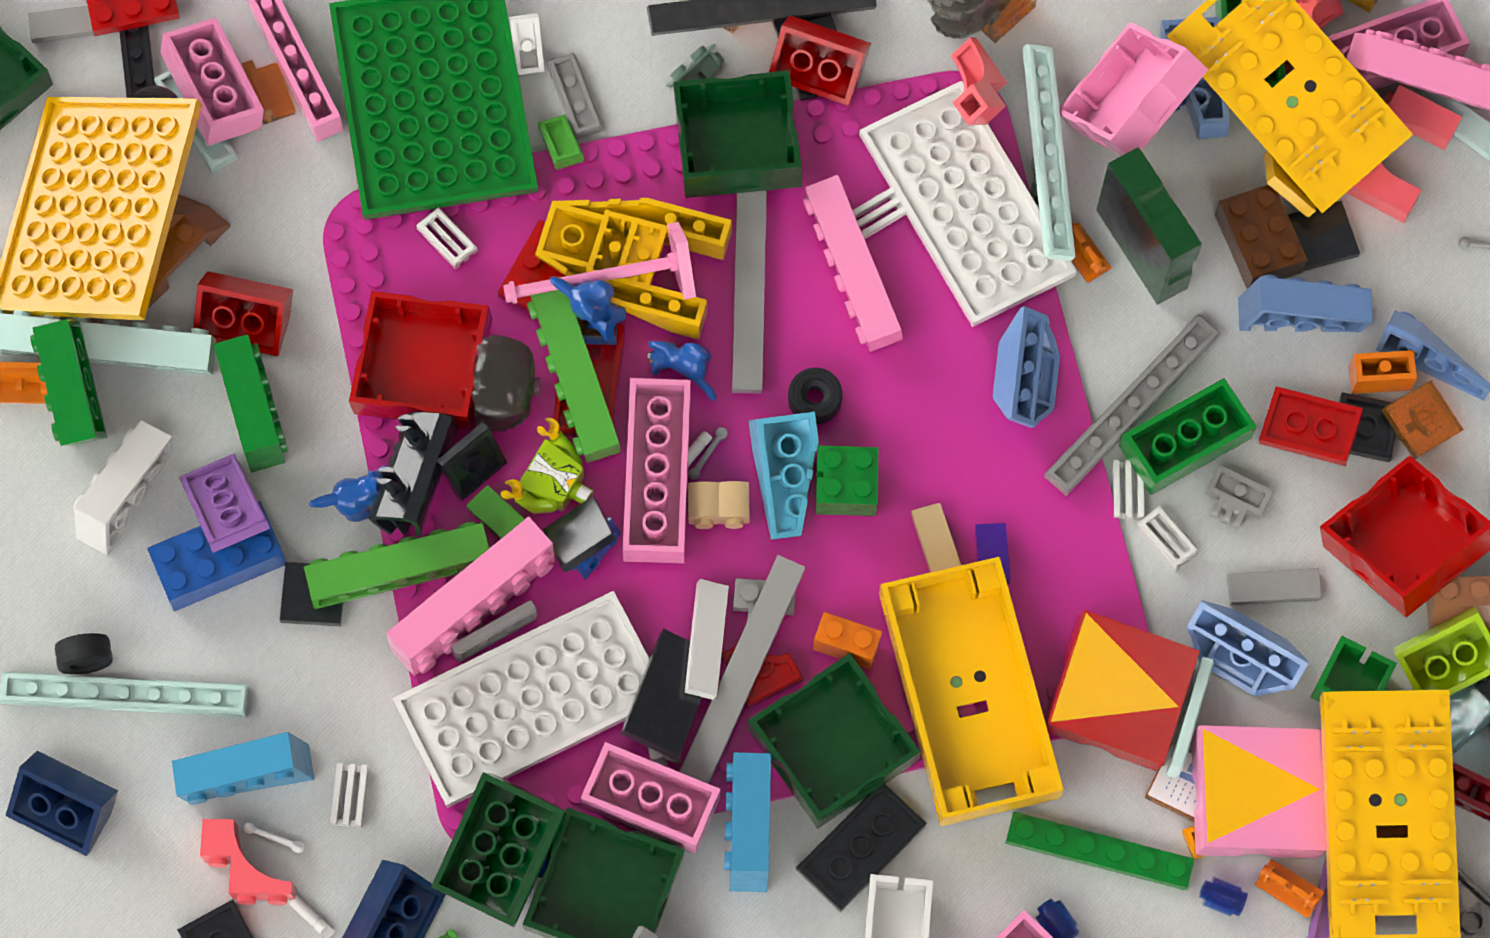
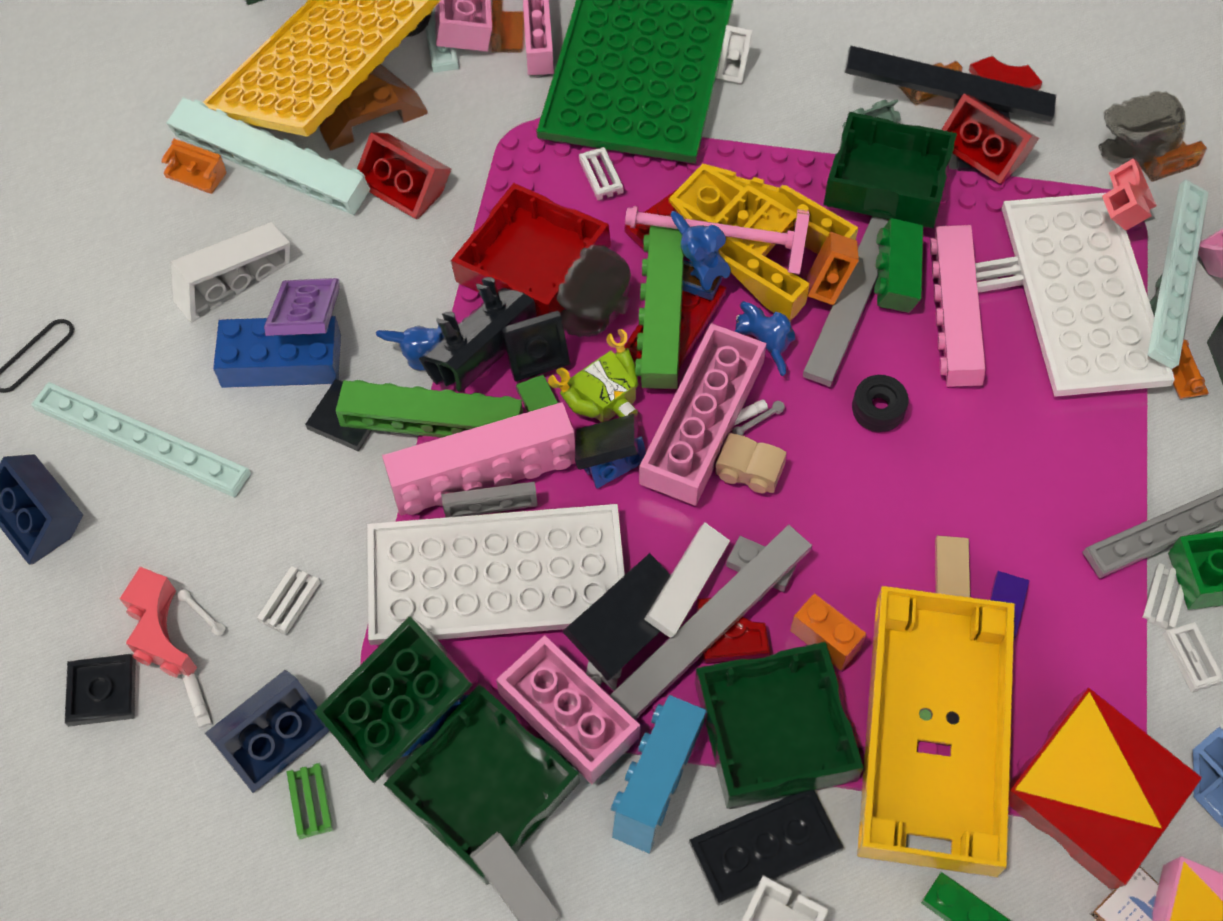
camera: 25 degrees right, 10 degrees down
green brick [30,319,108,446] -> none
black tyre [54,633,113,674] -> none
dark azure wedge [172,732,314,805] -> none
green brick [213,334,288,473] -> none
bright green tile [538,114,584,170] -> none
light grey tile [547,53,603,140] -> none
medium azure wedge [749,412,819,540] -> none
green piece [815,445,878,516] -> none
medium blue wedge [992,306,1060,428] -> none
light aqua tile [1166,657,1214,779] -> none
none -> orange brick [806,231,859,305]
none -> green brick [874,218,923,313]

